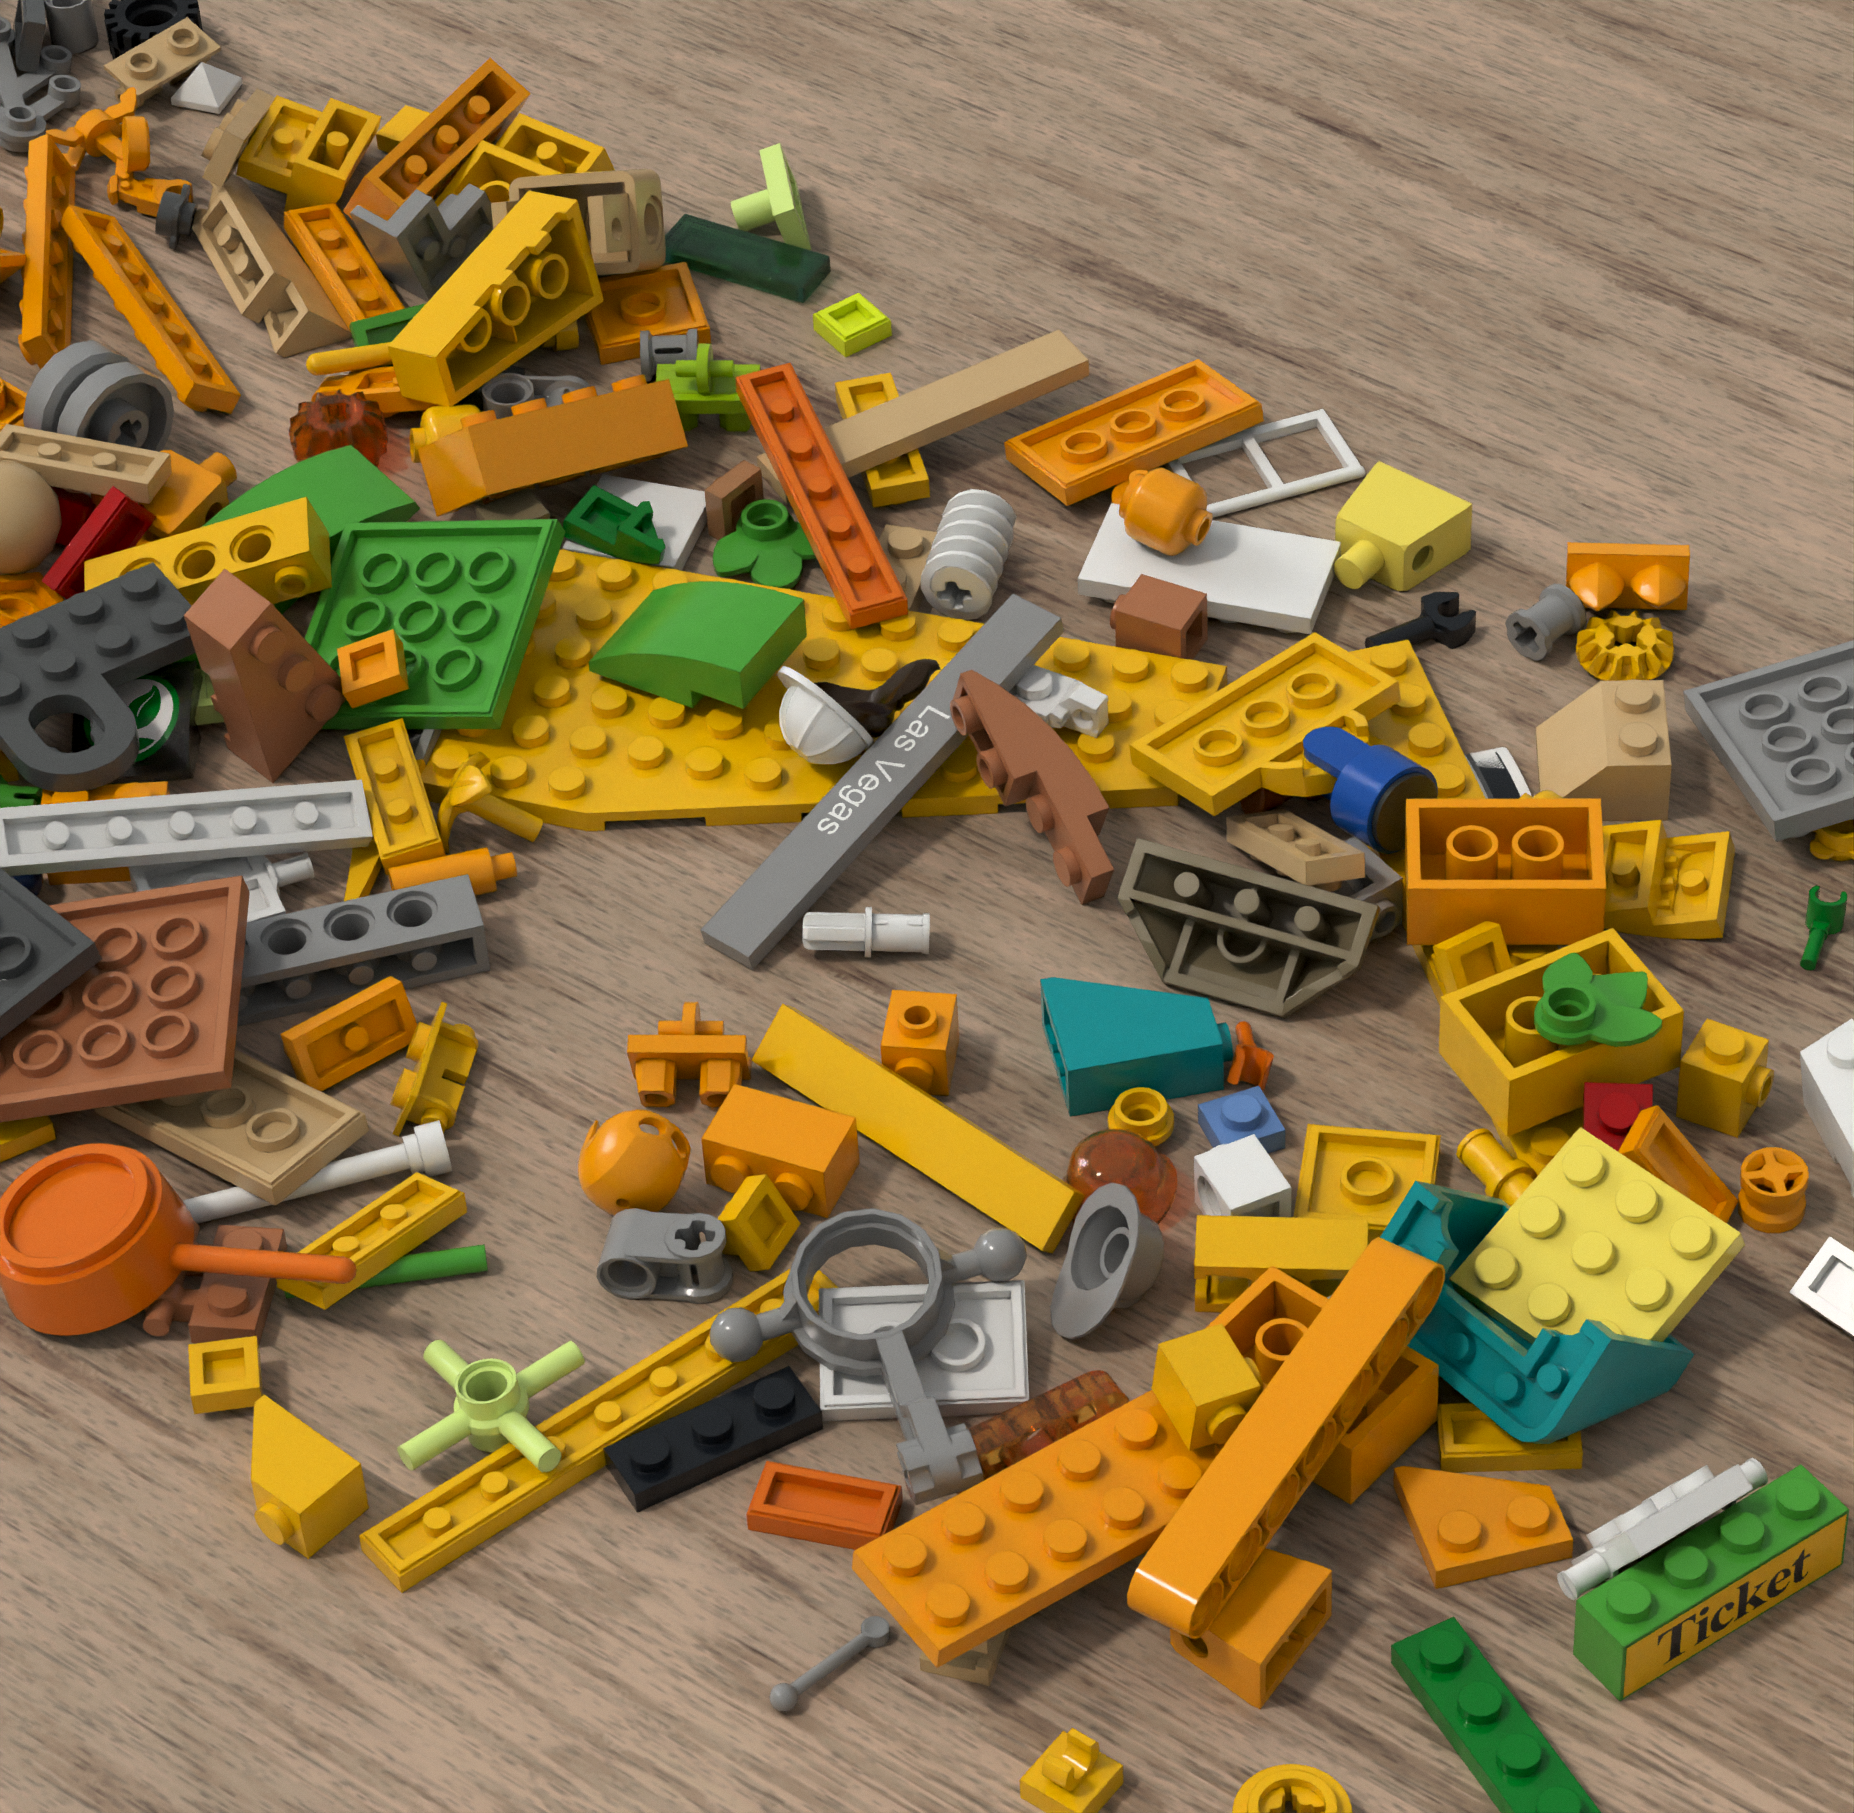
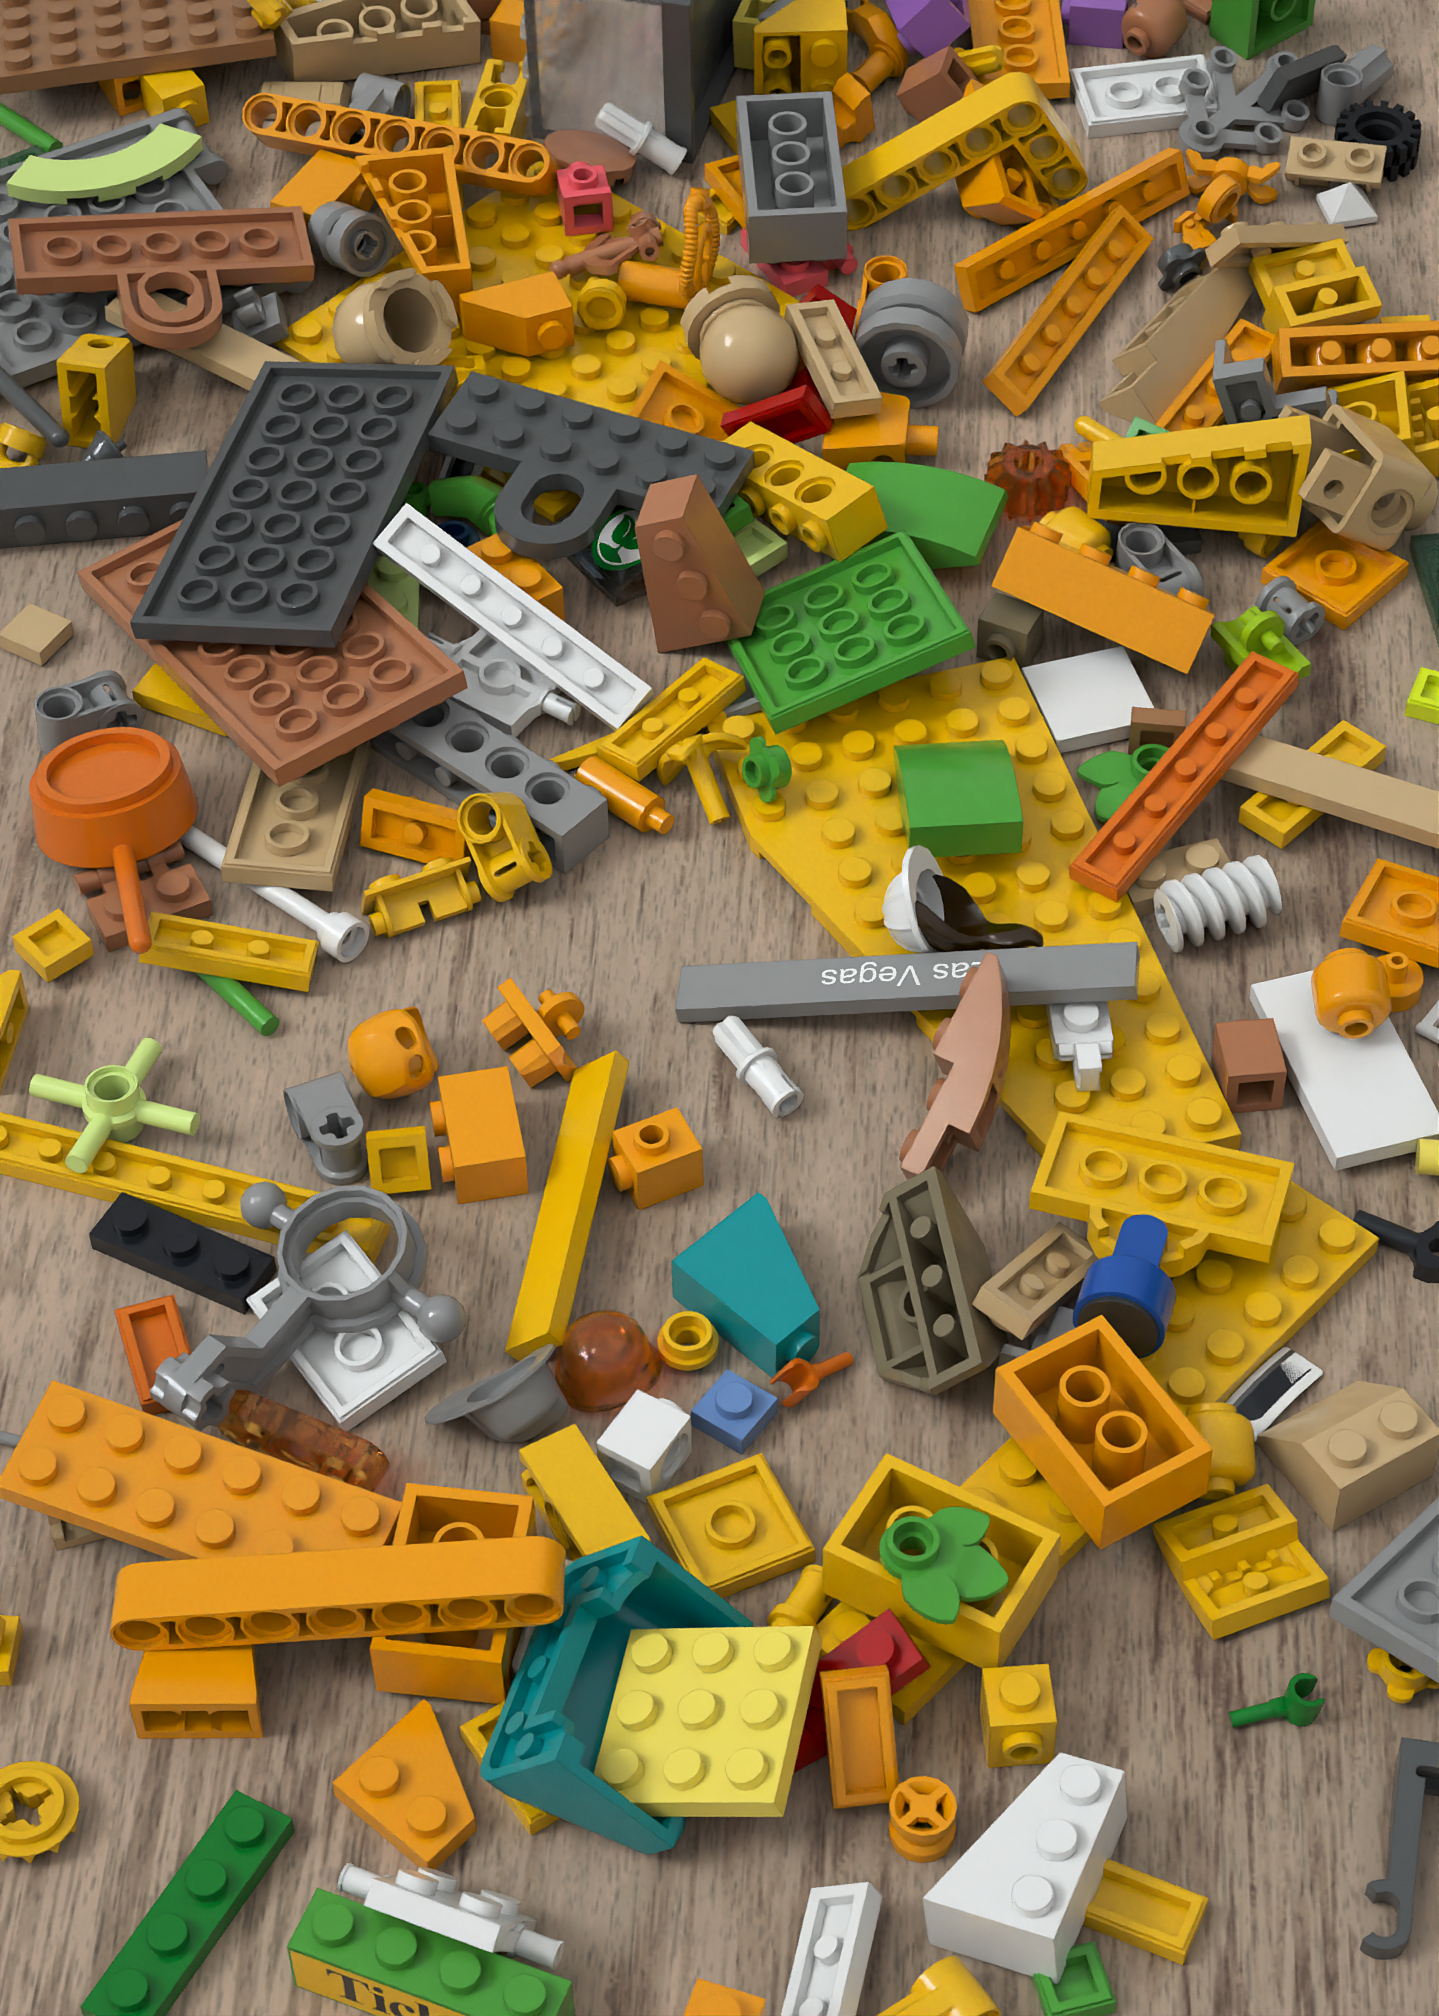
camera: 55 degrees right, 5 degrees up
light orange plate [337,629,409,709] -> none
green slope [563,485,666,564] -> none
yellow brick [1151,1323,1263,1451] -> none
yellow tile [1431,921,1513,994] -> none
none -> yellow piece [457,792,552,903]
none -> bright green plate [742,736,792,803]

